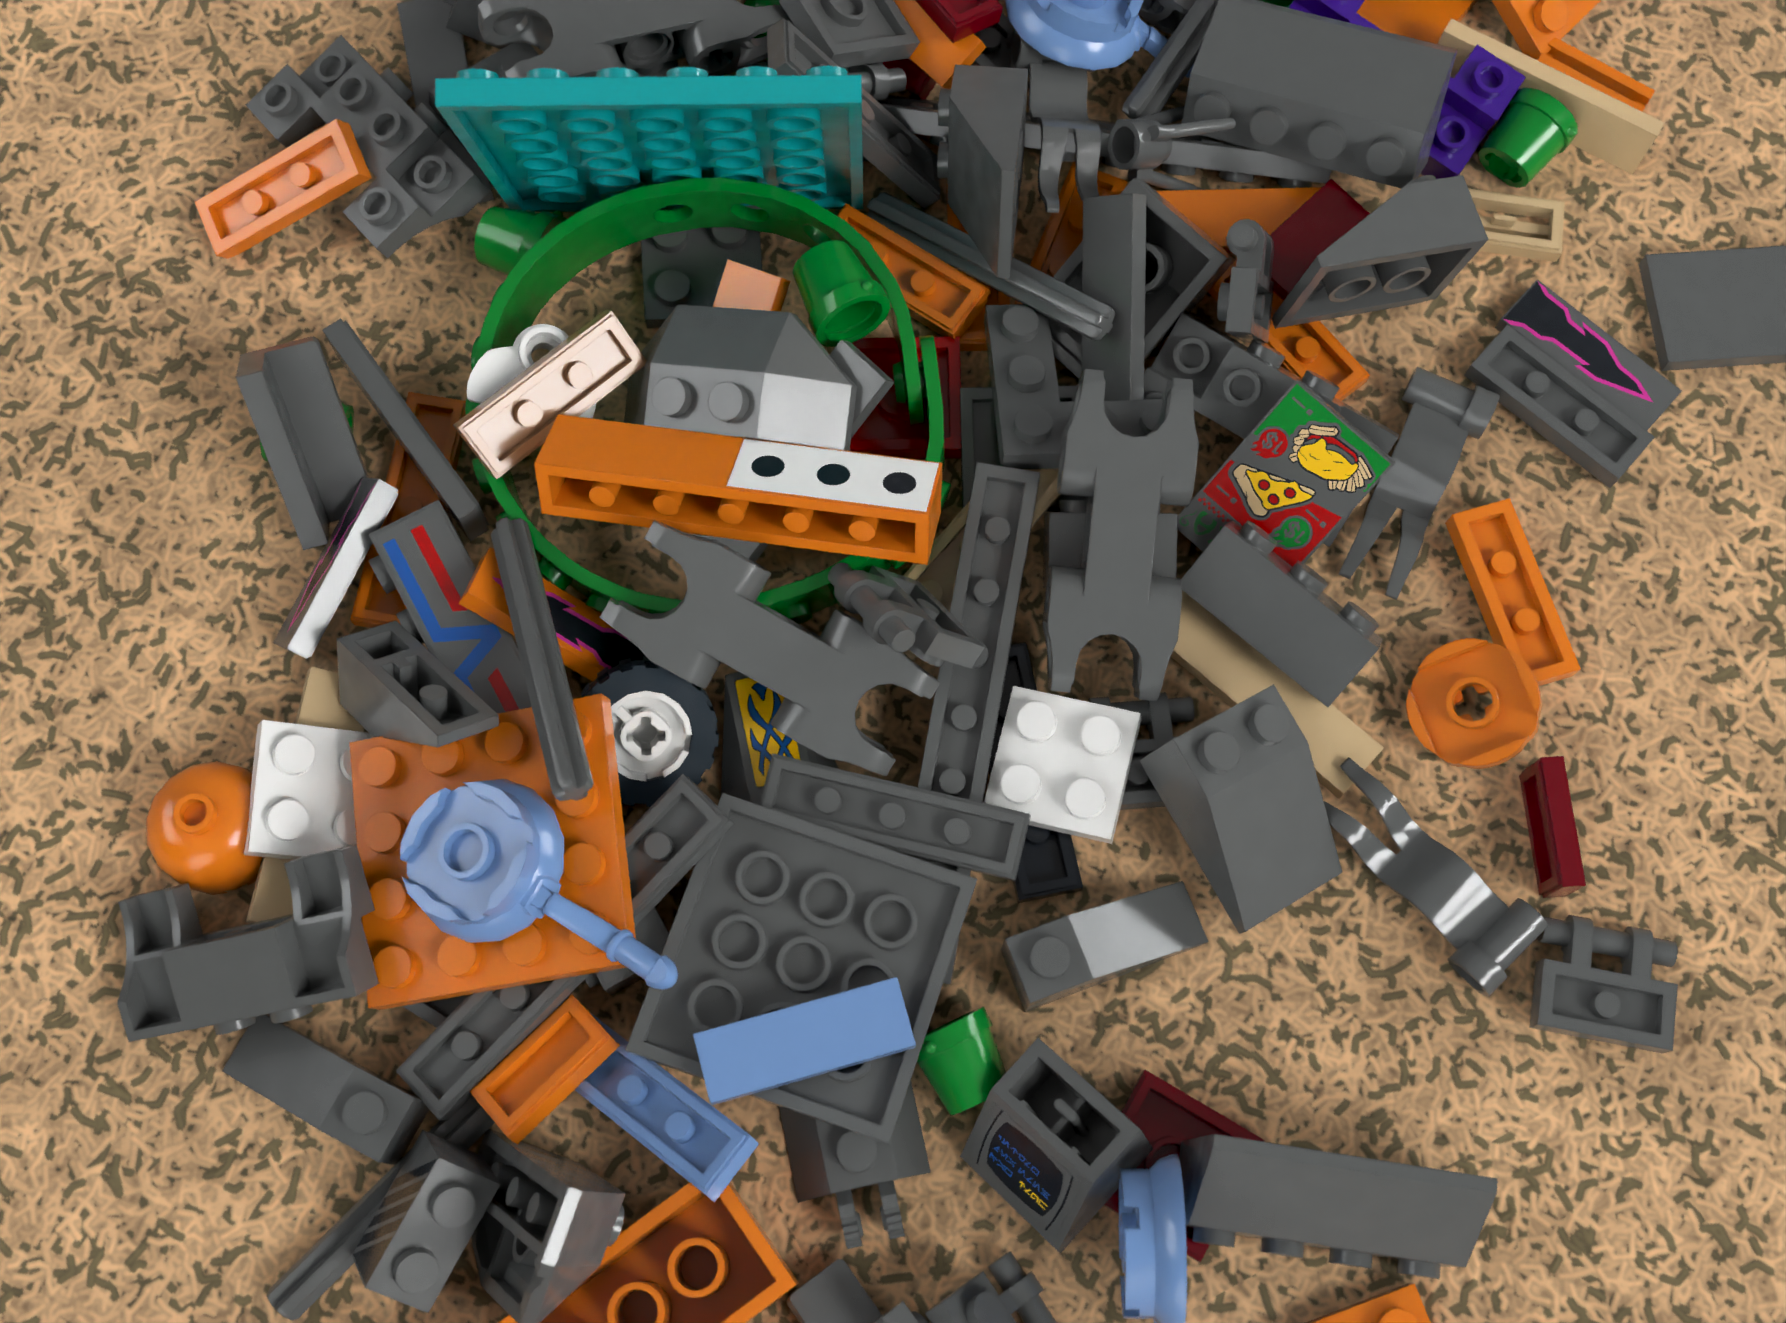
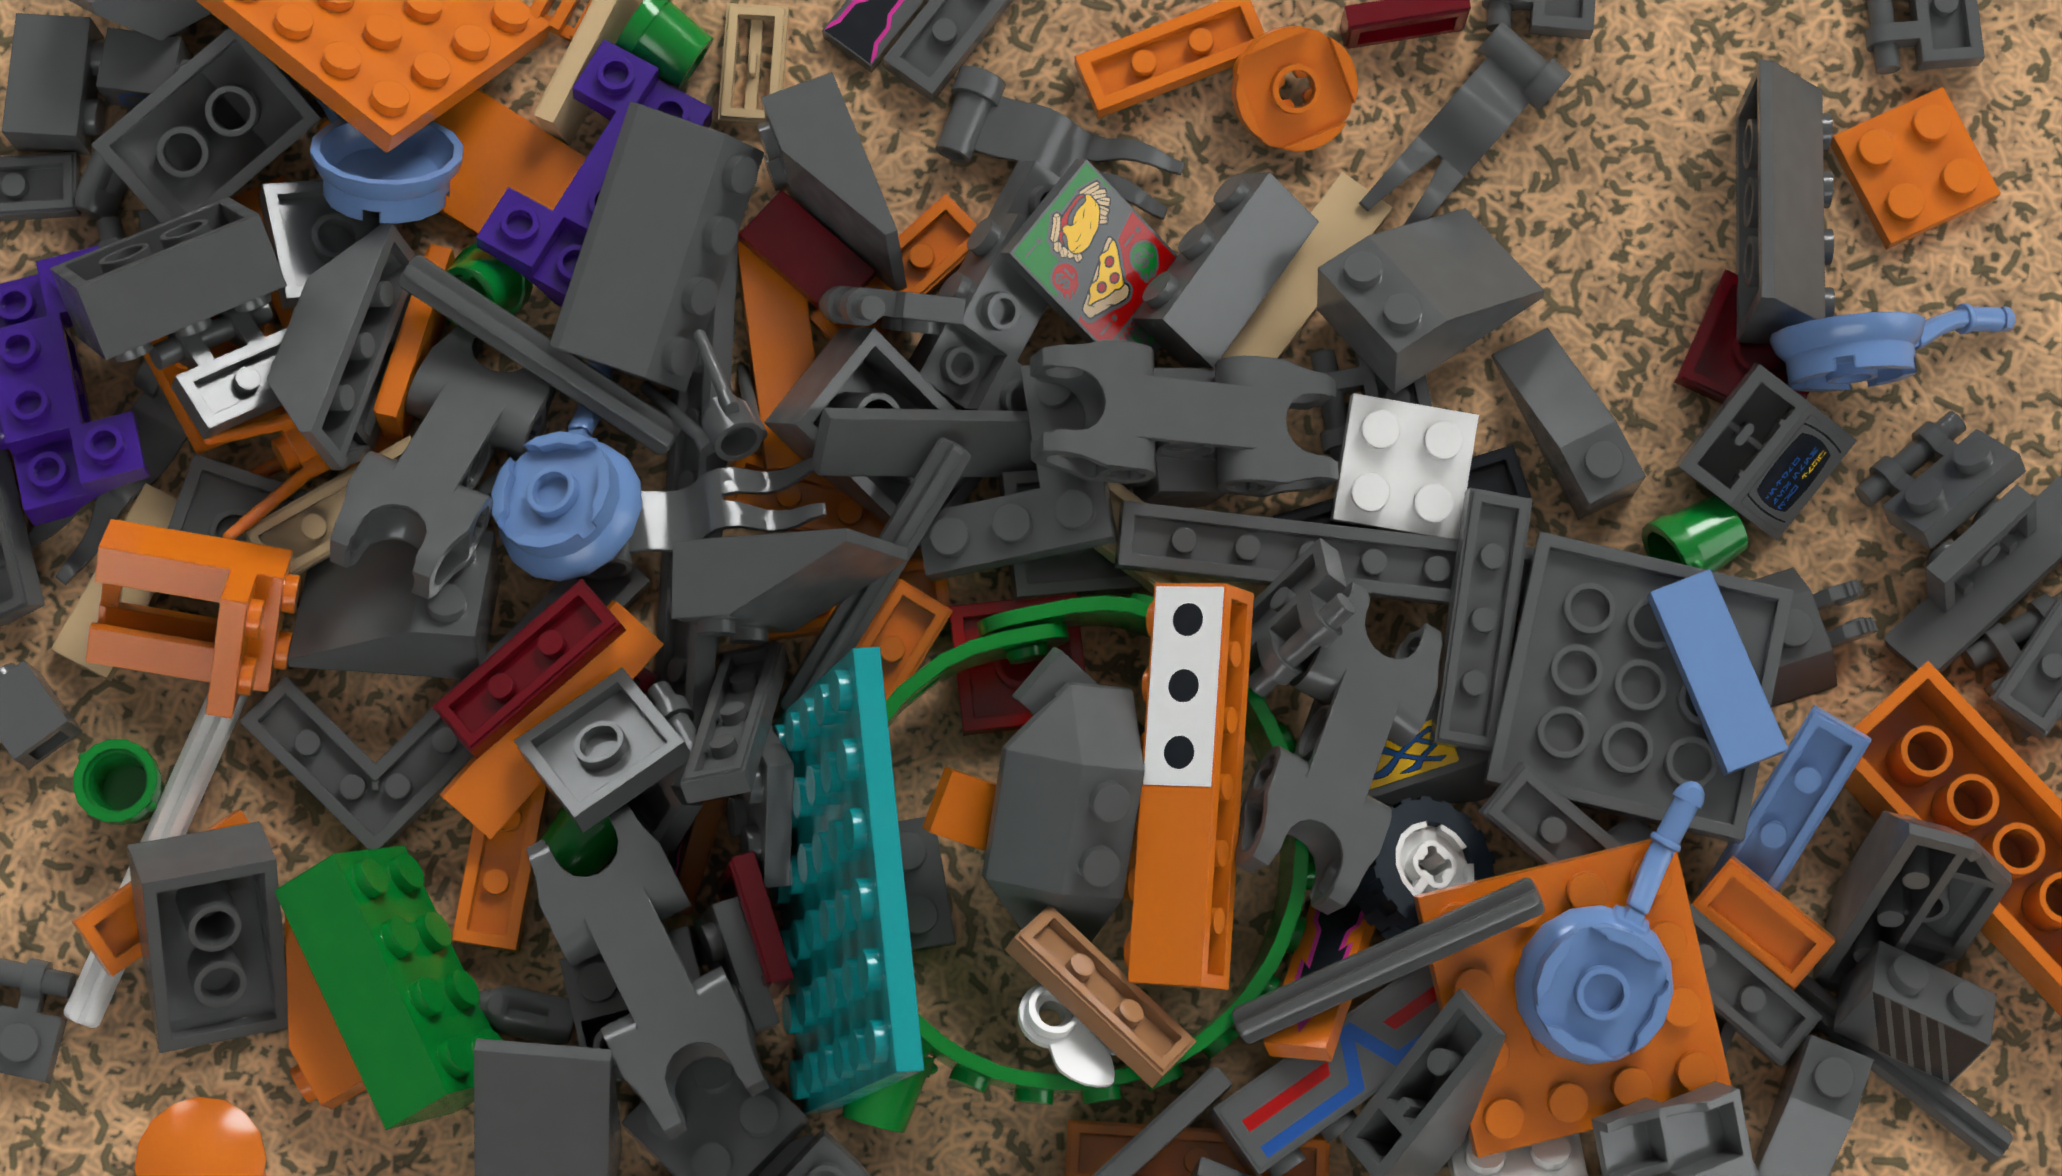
camera: 95 degrees left, 5 degrees up
green piece [792,240,891,347] -> none

